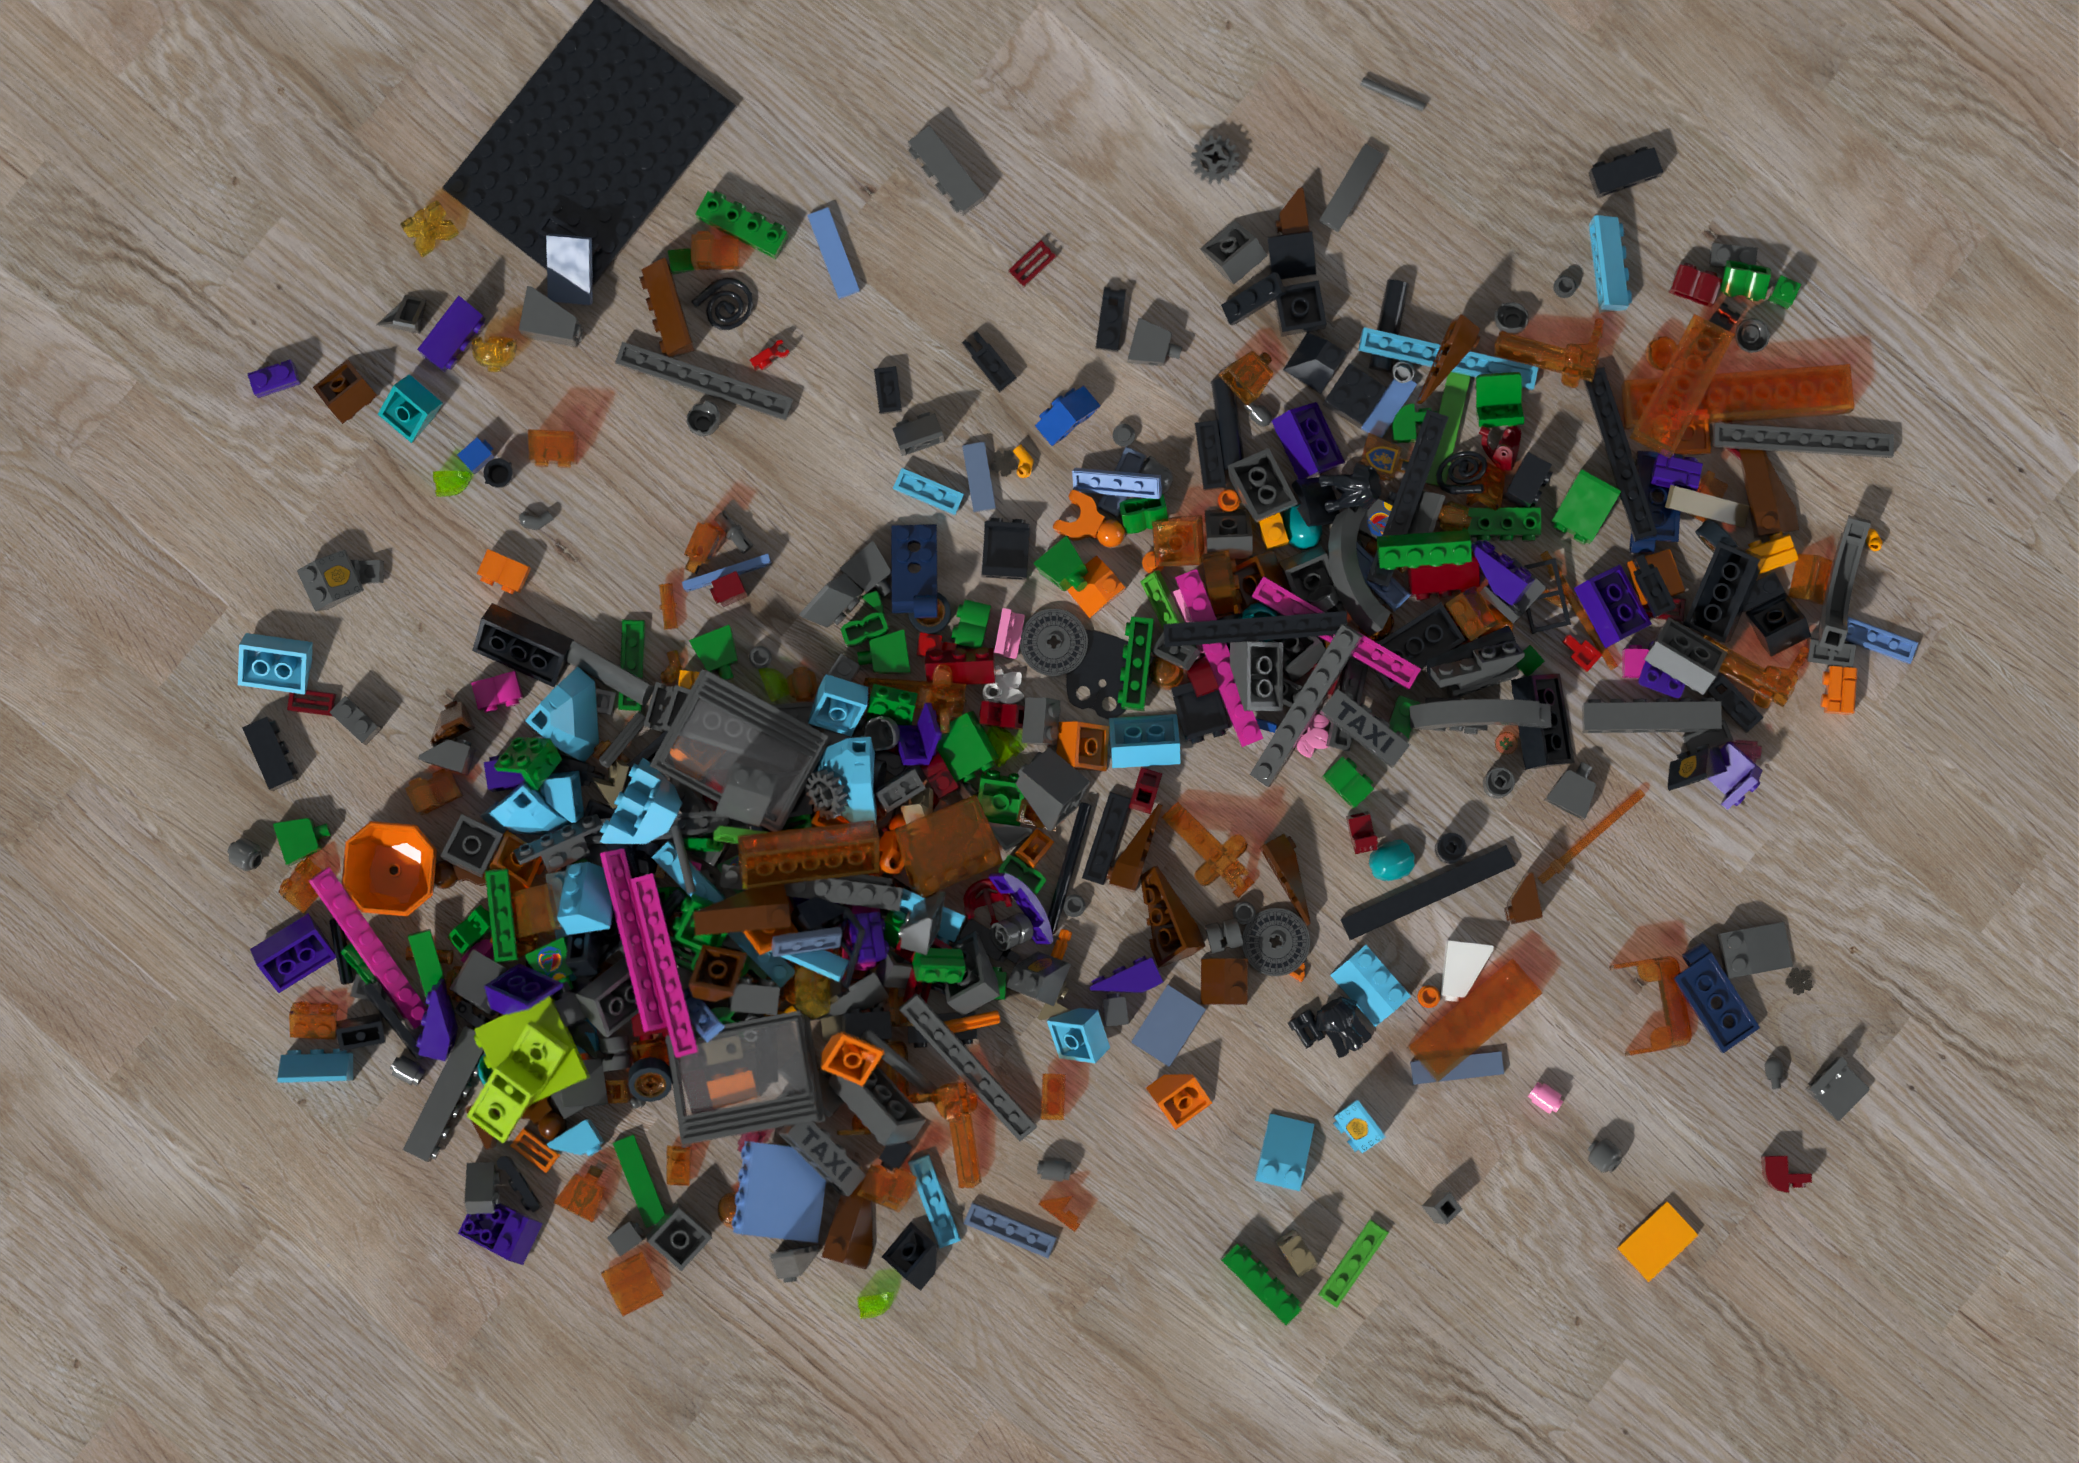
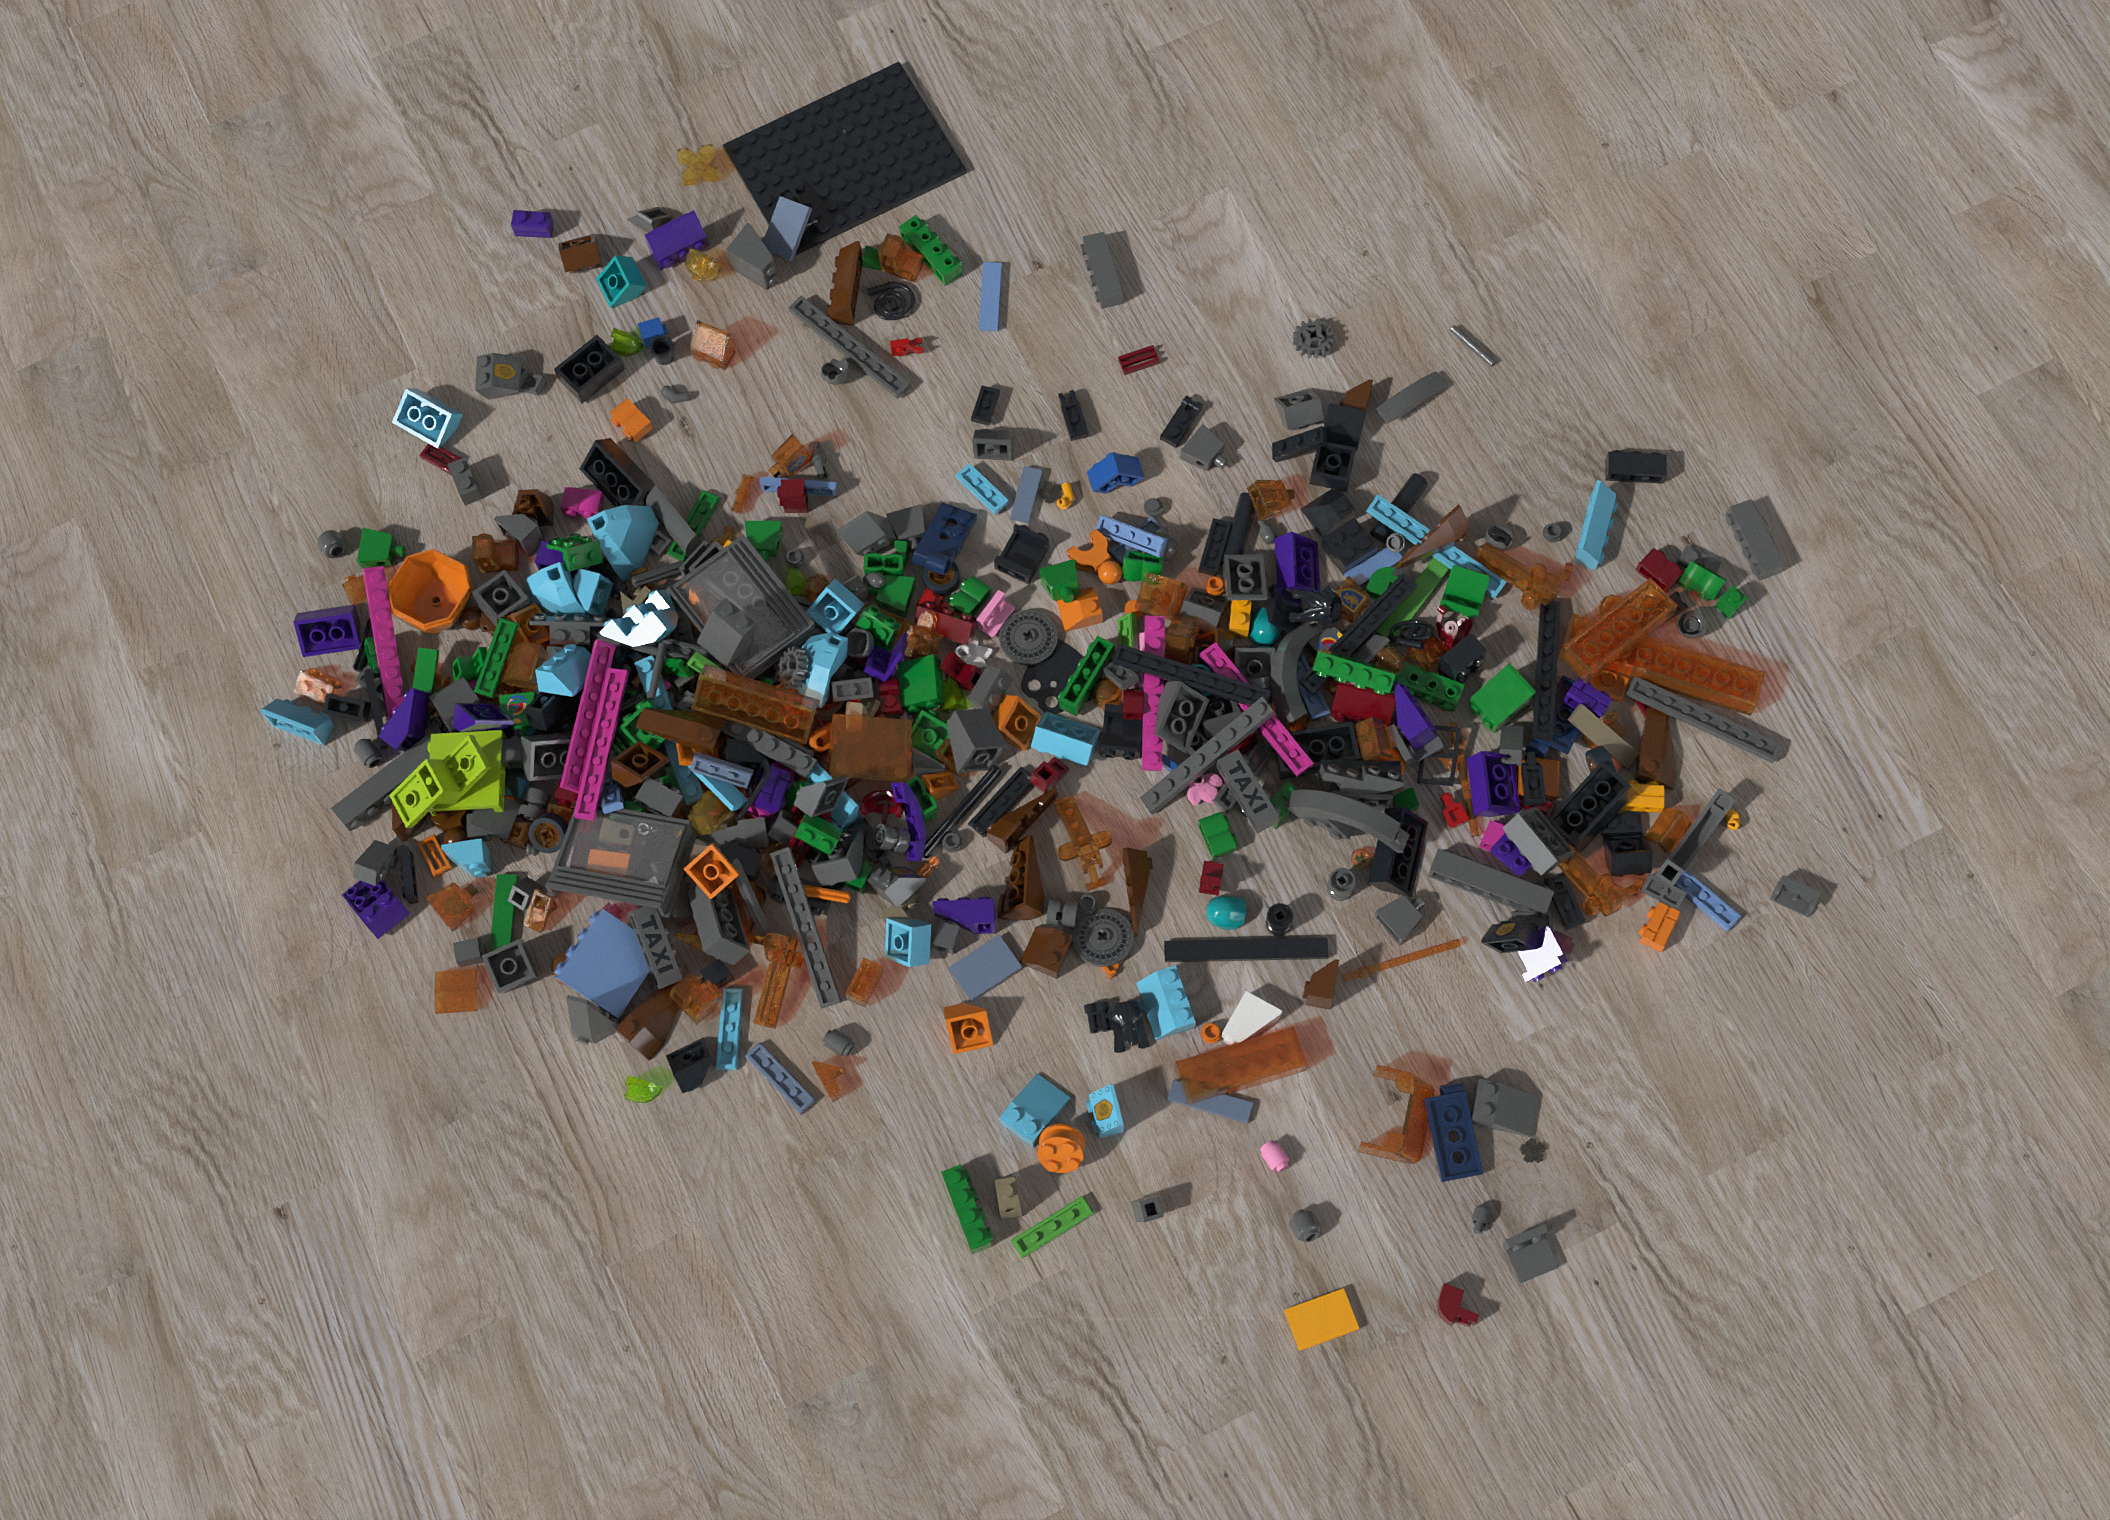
camera: 25 degrees right, 15 degrees down
black brick [242,717,298,791] -> none
none -> dark grey brick [508,877,543,911]
none -> black brick [554,335,625,404]
none -> dark grey cylinder [863,572,885,588]
none -> orange wheel [1037,1123,1085,1173]
none -> dark grey hinge [1499,725,1524,766]
none -> dark grey brick [1725,499,1785,581]
none -> dark grey hinge [1770,875,1821,917]

